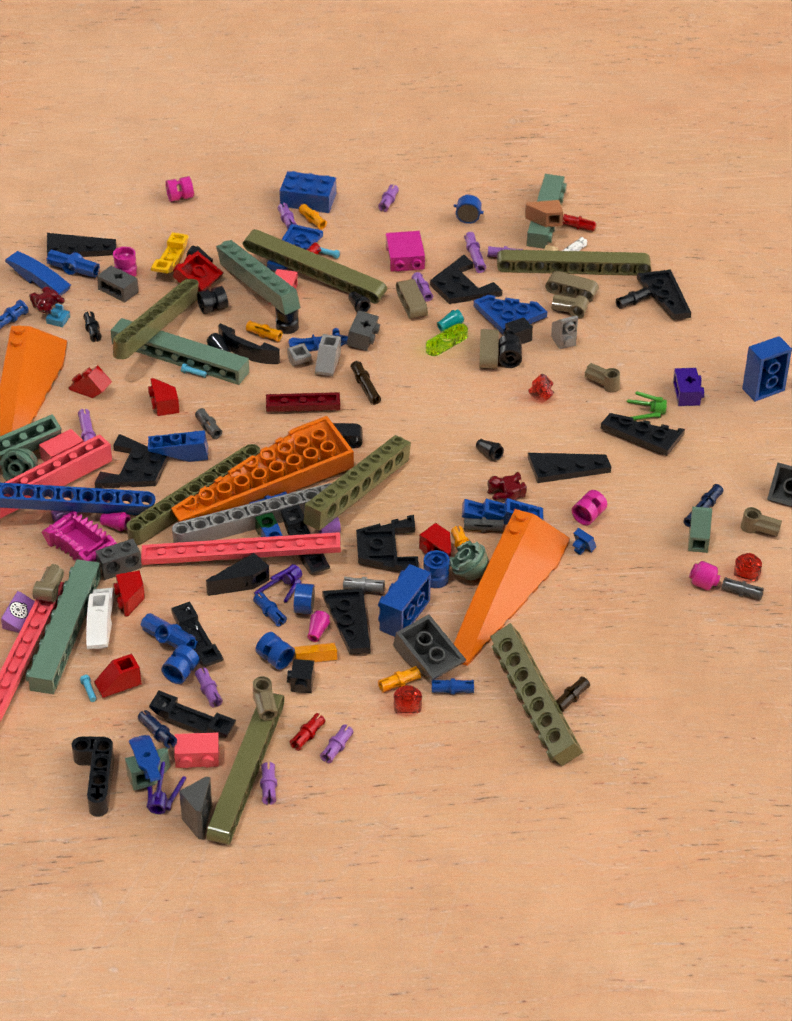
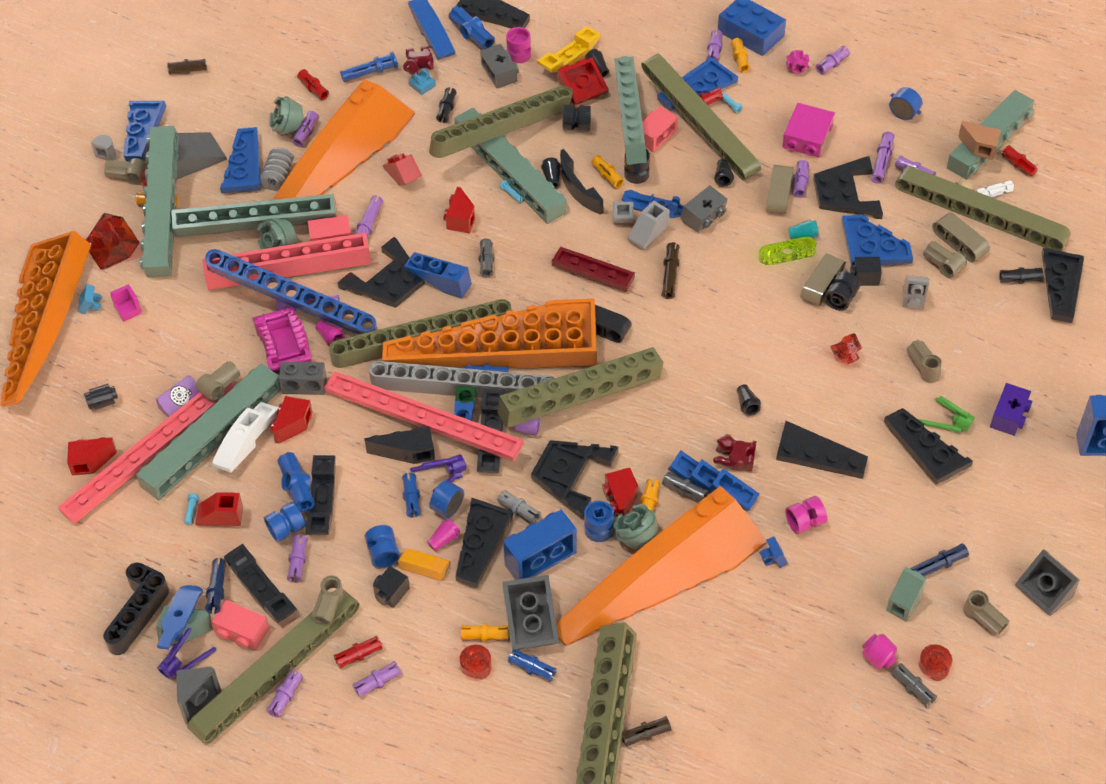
camera: 30 degrees right, 10 degrees up
none -> dark pink gear [786,50,810,74]

